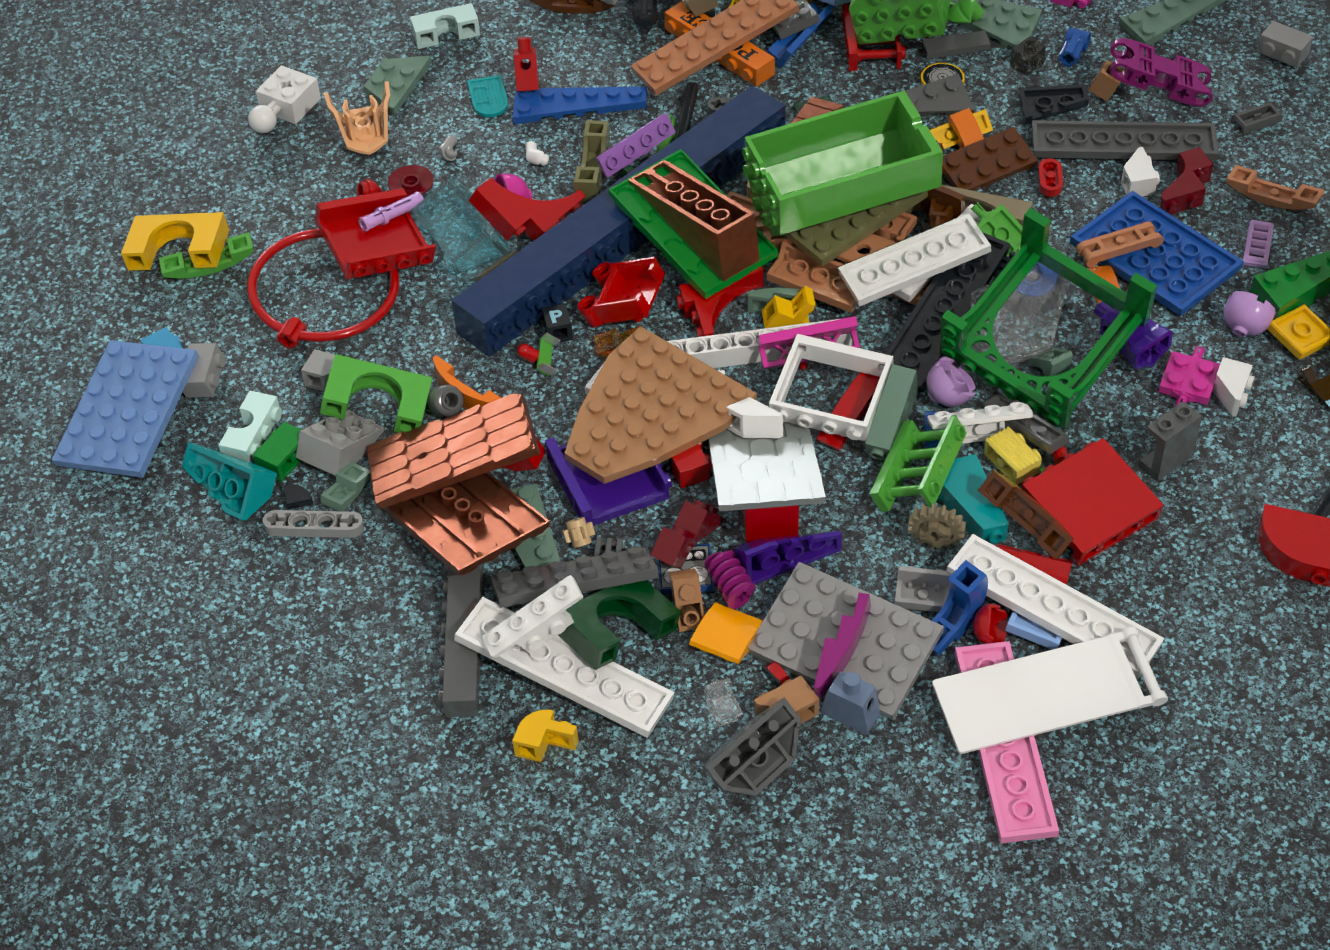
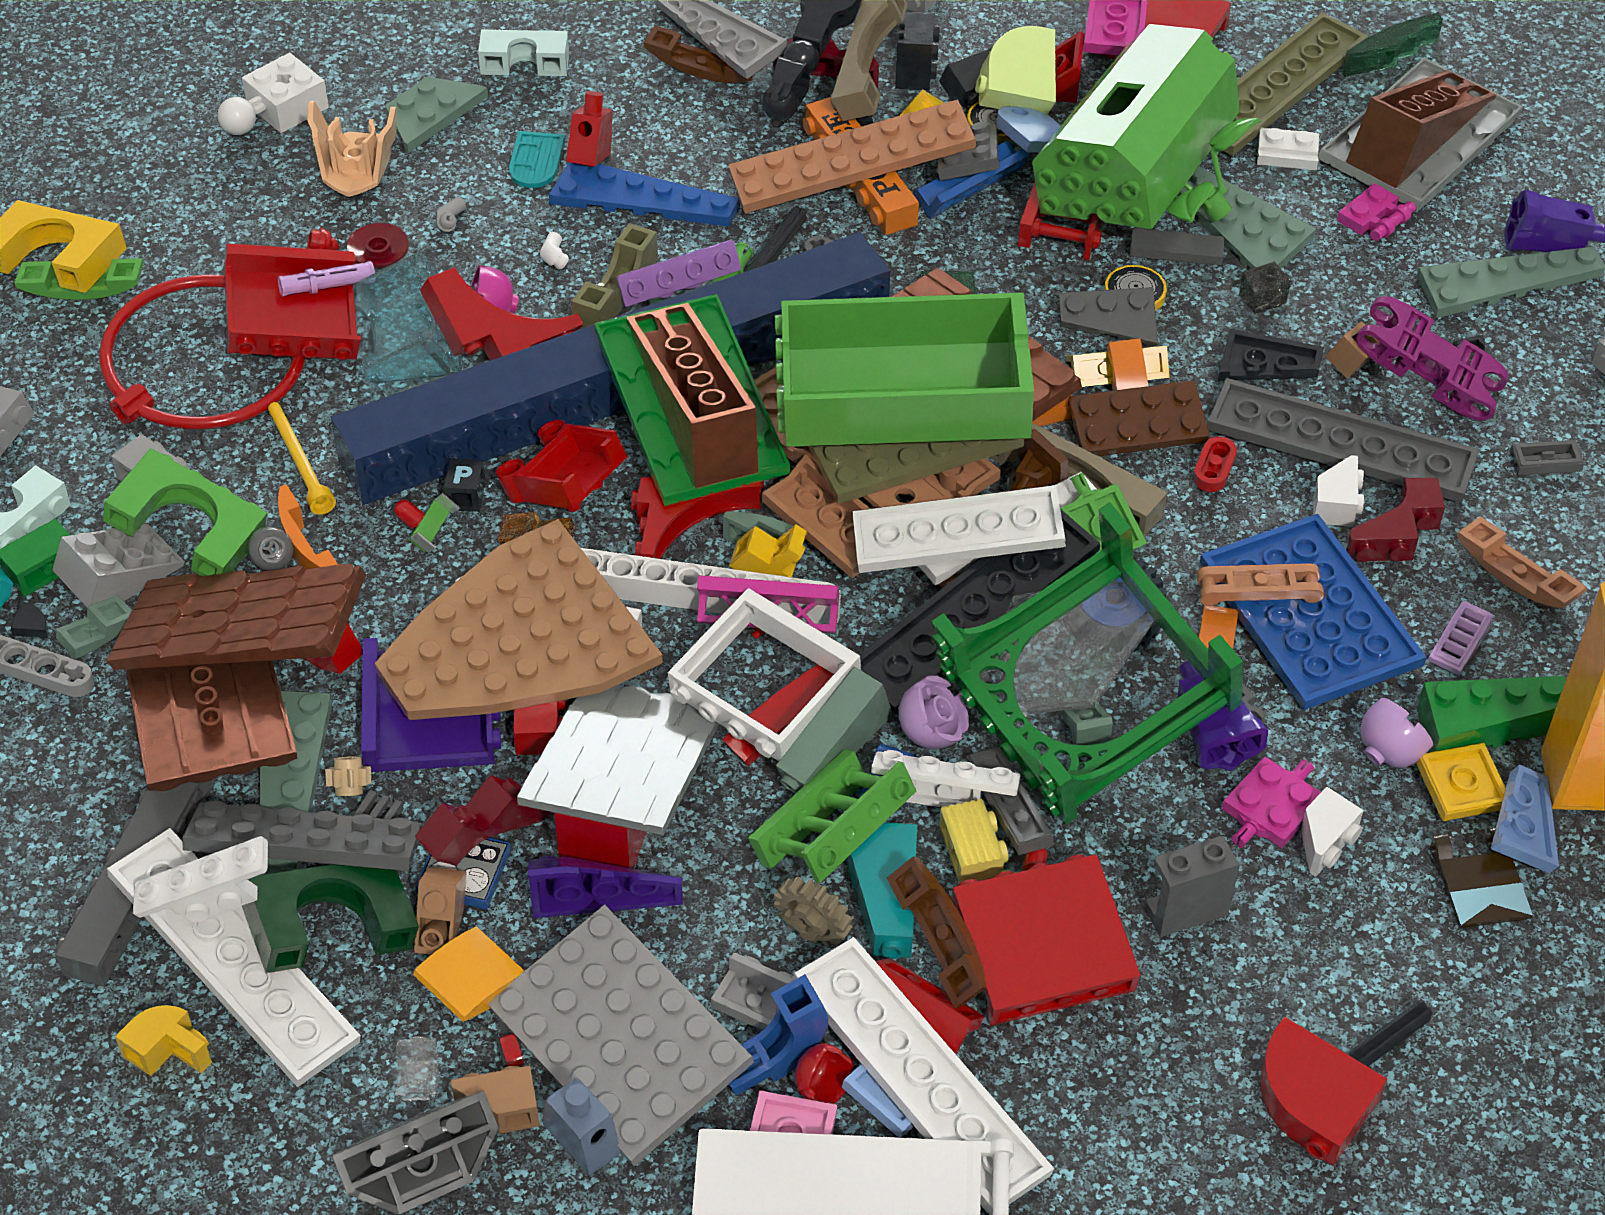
camera: 15 degrees right, 0 degrees up
magenta piece [704,551,756,609] -> none
white slope [726,397,783,438] -> none
magenta slope [814,592,871,700] -> none
blue piece [1059,27,1091,67] -> none
none -> yellow piece [268,402,336,515]

